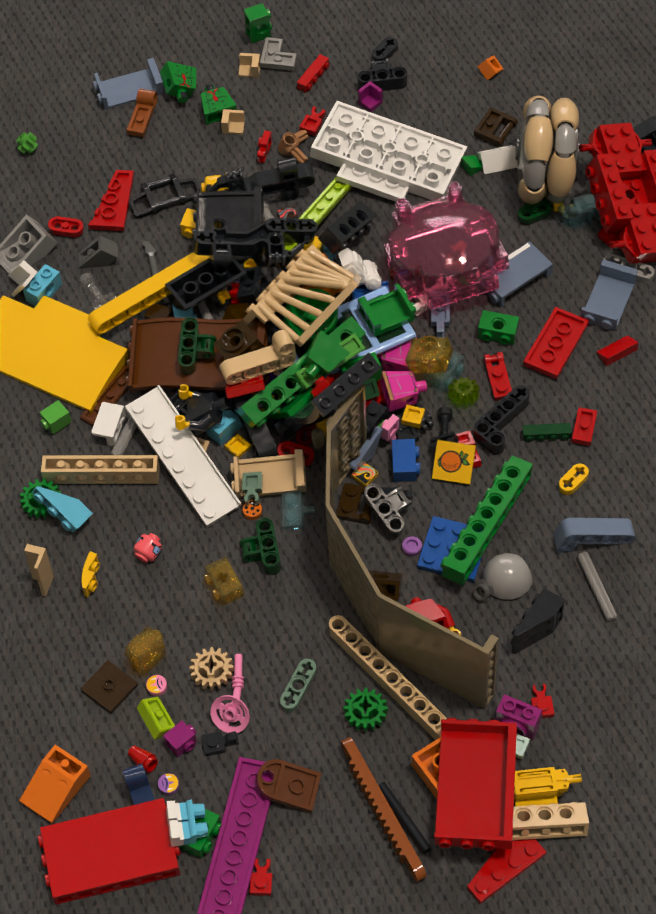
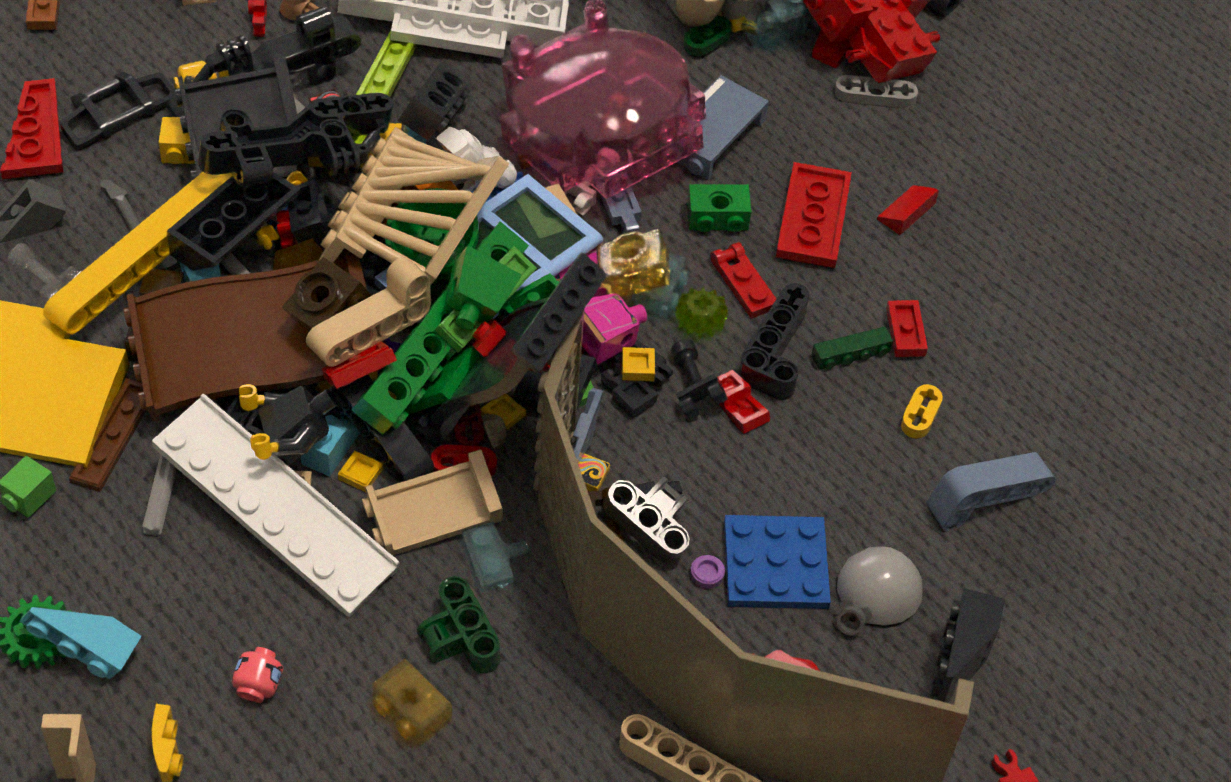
camera: 25 degrees left, 5 degrees down
tan brick [41,455,160,484] -> none
white panel [92,402,126,446] -> none
dark green piece [178,317,217,375] -> none
sand green plate [242,471,263,505] -> none
orange tile [243,500,262,520] -> none
green panel [358,284,416,337] -> none
bright pink plate [381,414,399,445] -> none
blue brick [392,439,420,482] -> none
yellow tile [432,440,476,484] -> none
green brick [440,455,533,585] -> none
light grey axle [578,552,617,621] -> none
sand blue panel [581,259,638,331] -> none

